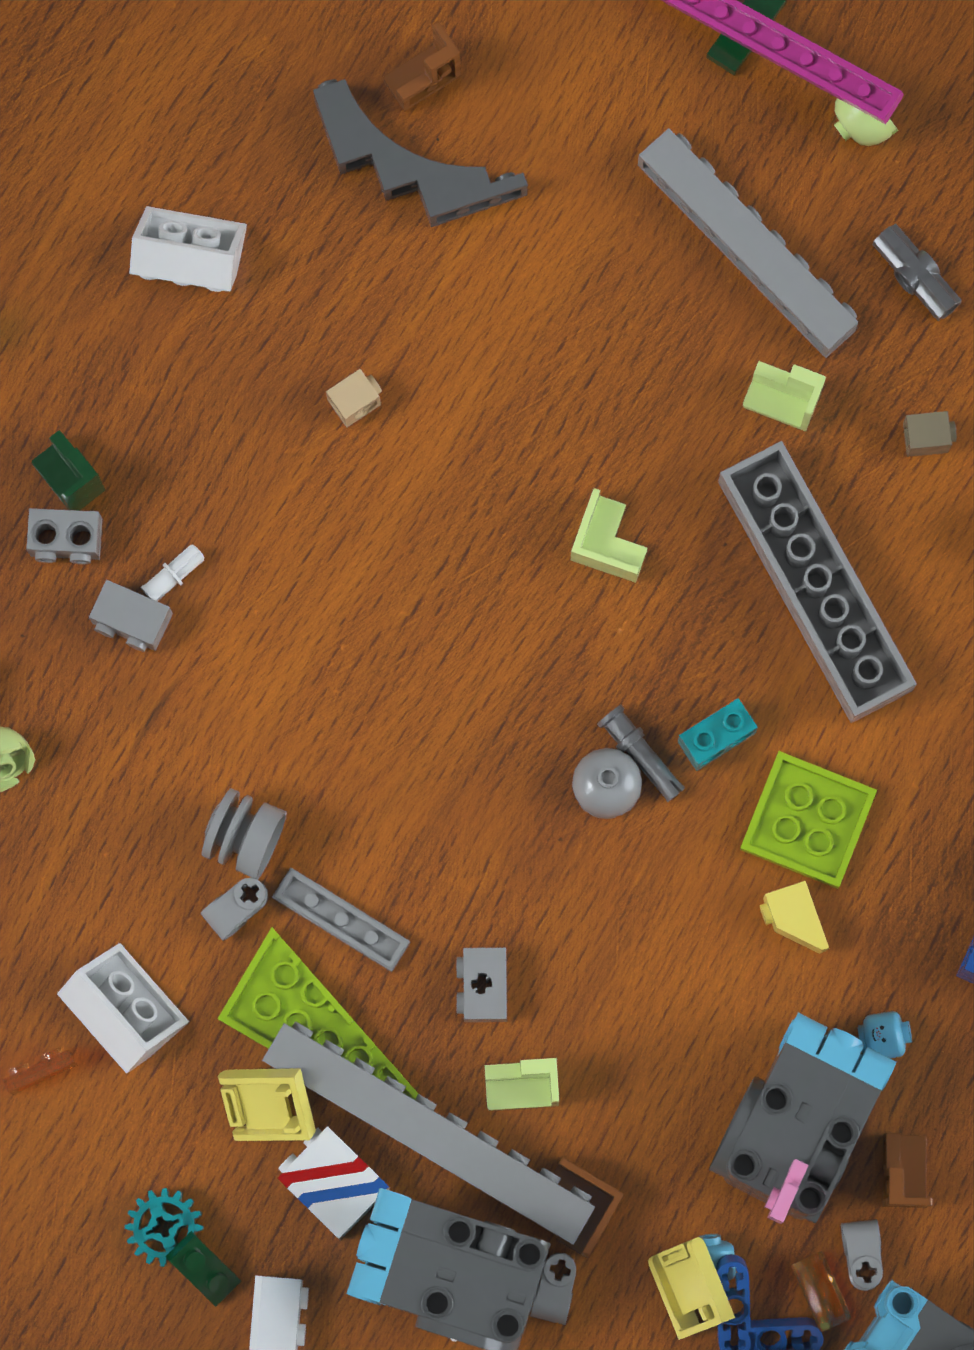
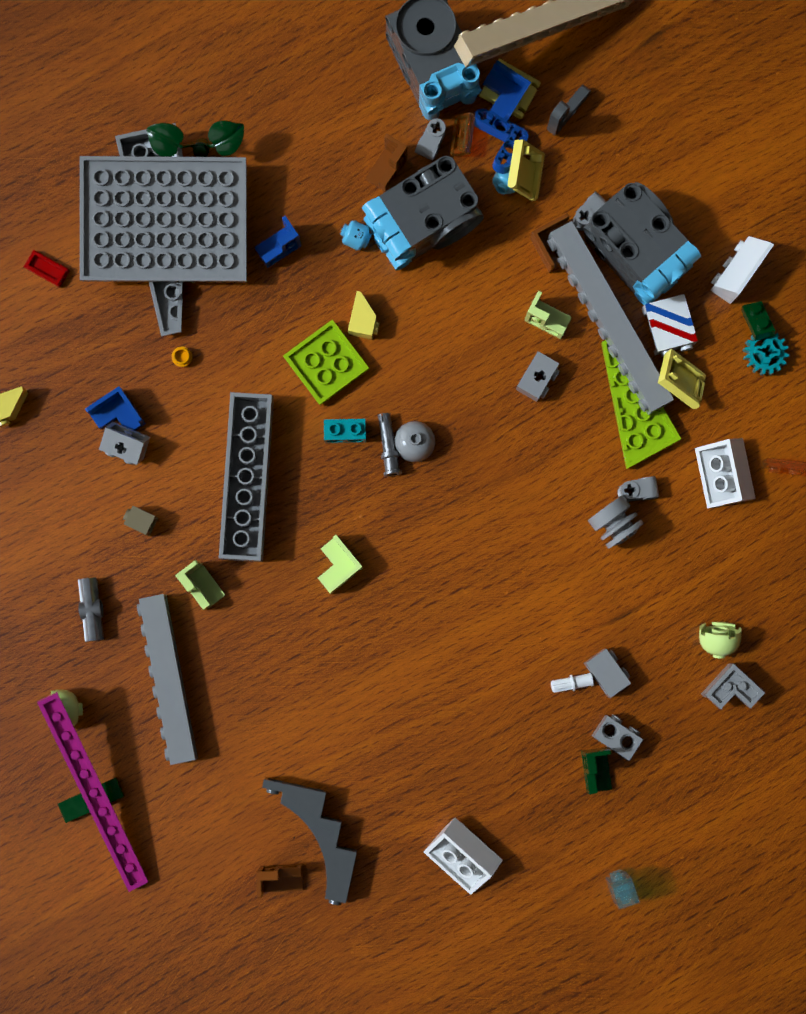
camera: 150 degrees left, 5 degrees up
light grey tile [272,868,411,972] -> none
tan brick [326,369,382,427] -> none
bright pink plate [765,1159,809,1224] -> none

